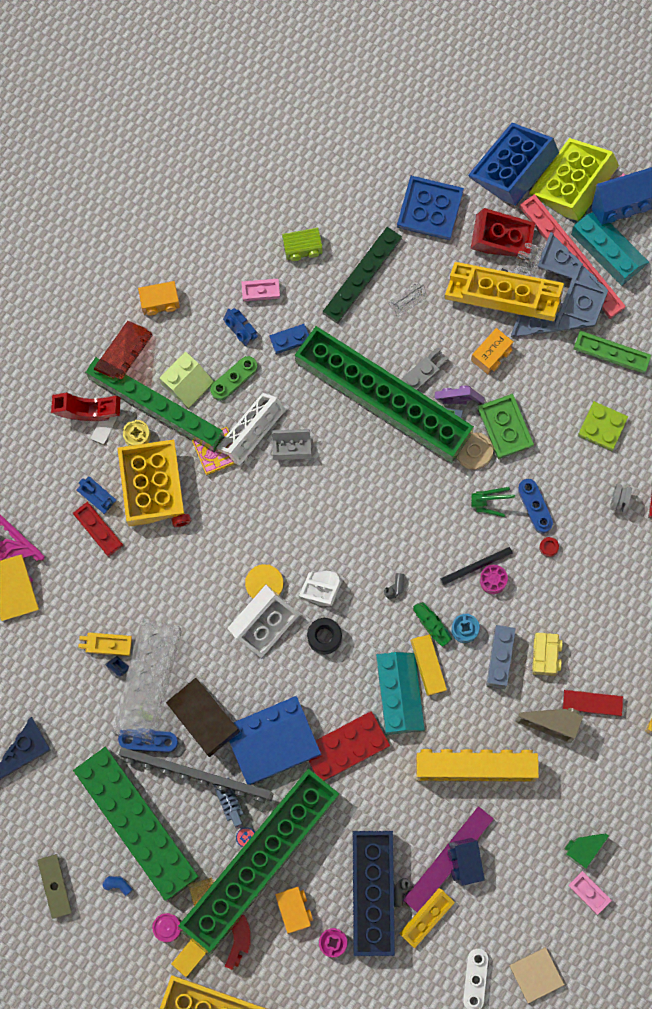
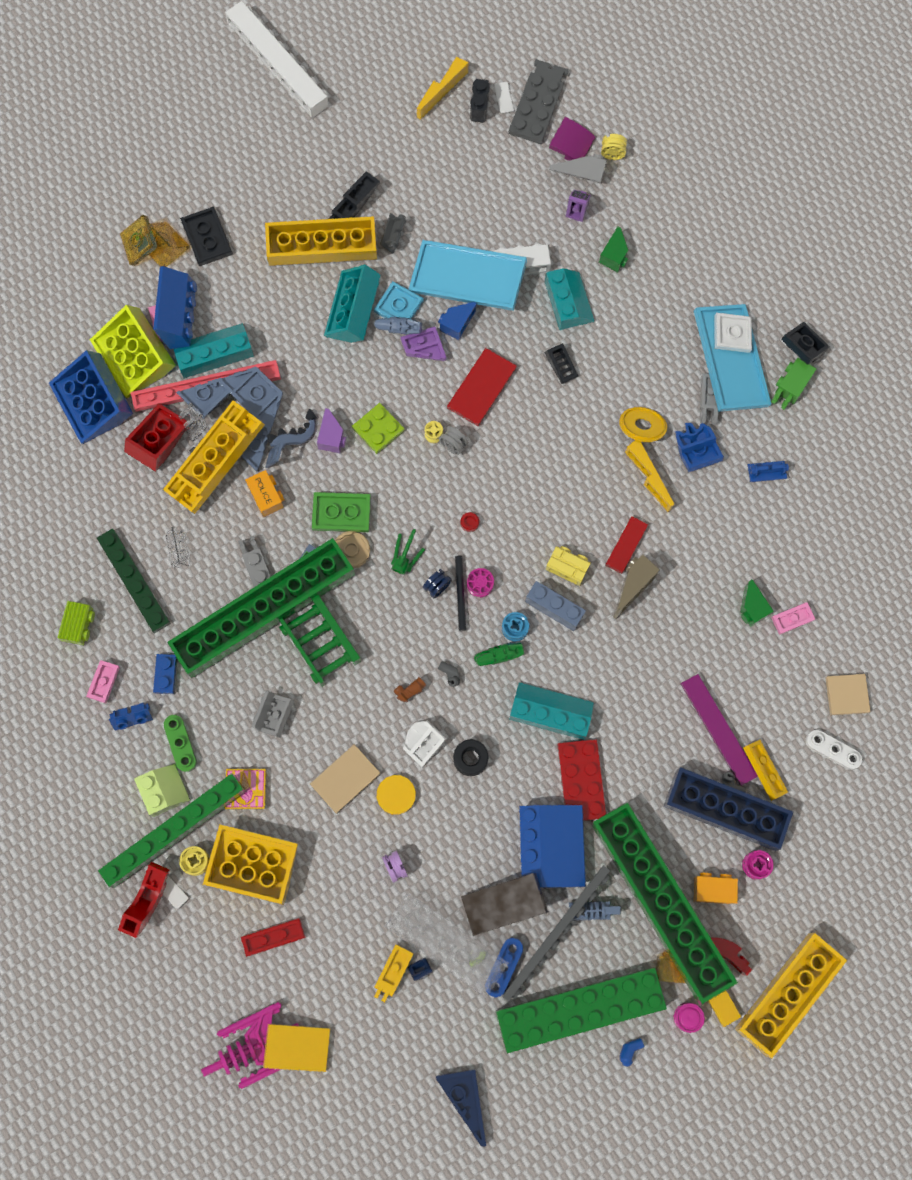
camera: 75 degrees left, 0 degrees up
olive tile [37,854,72,919] -> none
blue hinge [76,476,117,514] -> none
clear red windscreen [94,320,153,379] -> none
light orange brick [138,281,180,316] -> none
red tile [171,514,191,527] -> none
white fence [216,393,286,465] -> none
white slope [227,585,300,658] -> none
coral tile [236,827,255,847] -> none
blue plate [397,175,464,240] -> none
yellow tile [410,634,447,696] -> none
yellow brick [416,749,539,782] -> none
medium lavender wing [435,386,484,405] -> none
dark blue brick [448,838,485,886] -> none
blue plate [518,479,553,534] -> none
bright green plate [573,331,651,374] -> none
none -> sand blue piece [265,409,317,468]
none -> green fence [279,595,361,687]
none -> tan tile [310,745,381,814]
none -> medium lavender slope [317,408,346,453]
none -> lavender wheel [382,850,408,883]
none -> dark orange arm [394,677,426,702]
none -> dark blue wheel [422,569,452,599]
none -> light yellow wheel [424,421,443,443]

